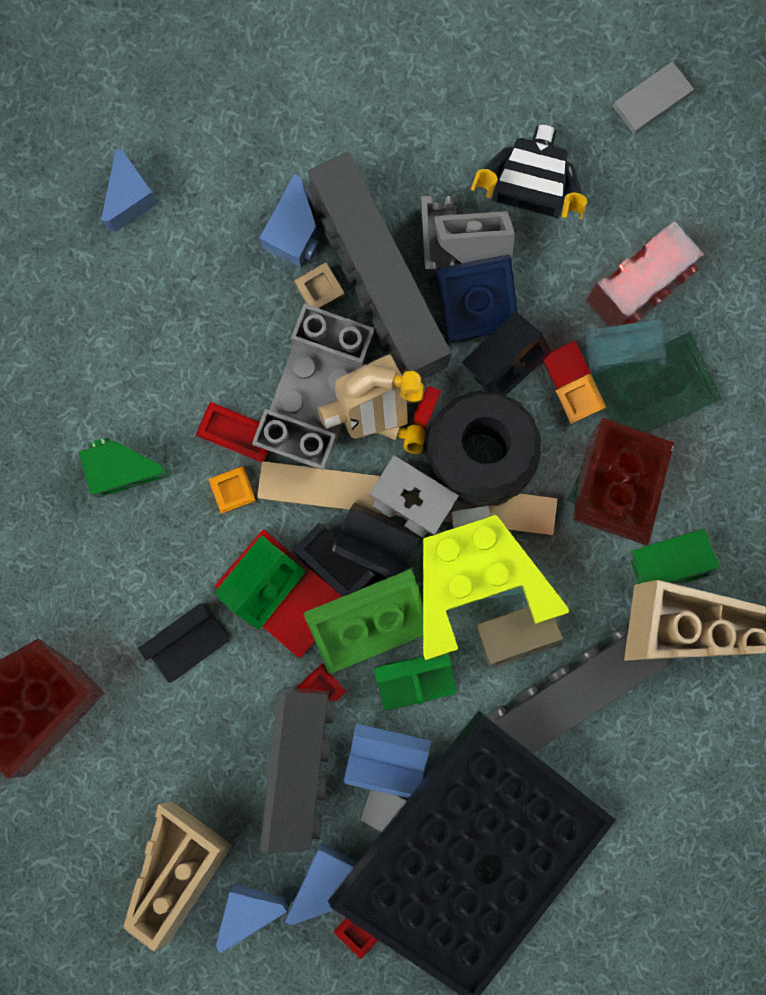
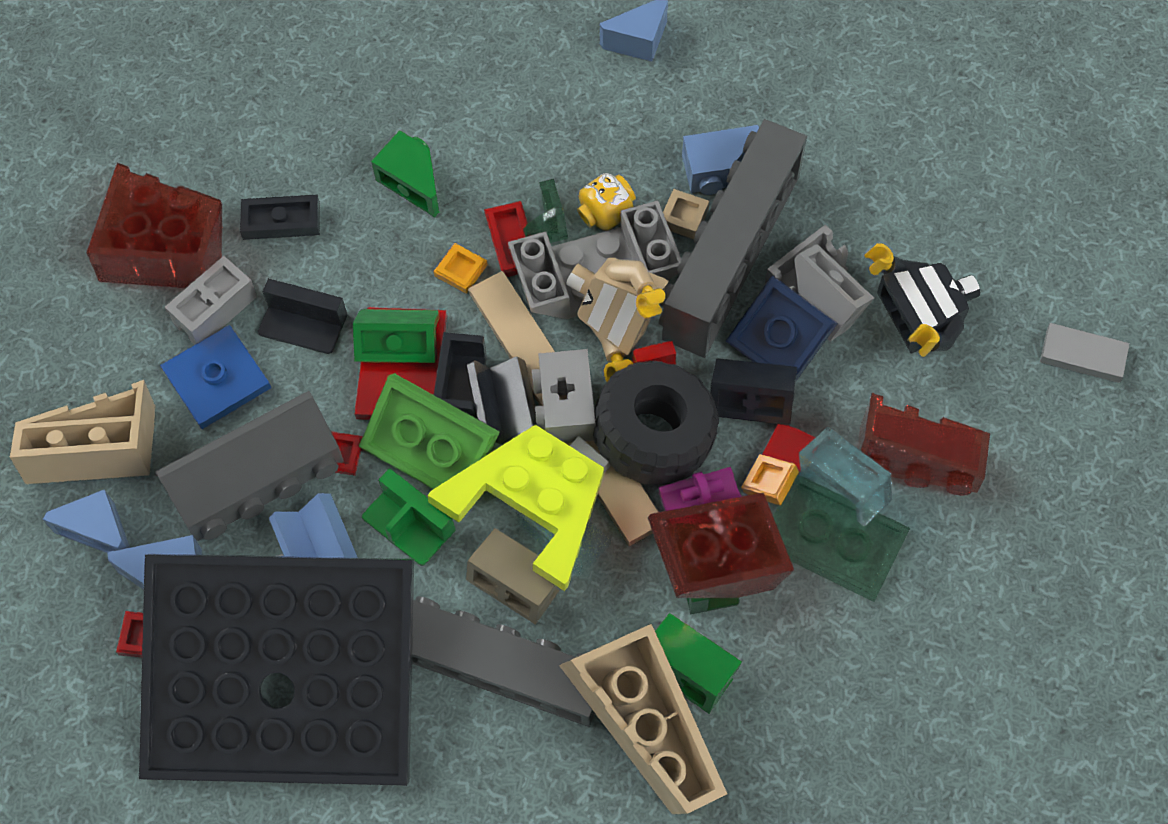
camera: 50 degrees right, 20 degrees down
none -> blue plate [160,325,271,429]
none -> light grey hinge [165,256,257,345]
none -> black plate [240,194,320,240]
none -> clear green tile [523,179,568,243]
none -> yellow head [577,173,636,231]
none -> magenta hips [659,467,744,529]

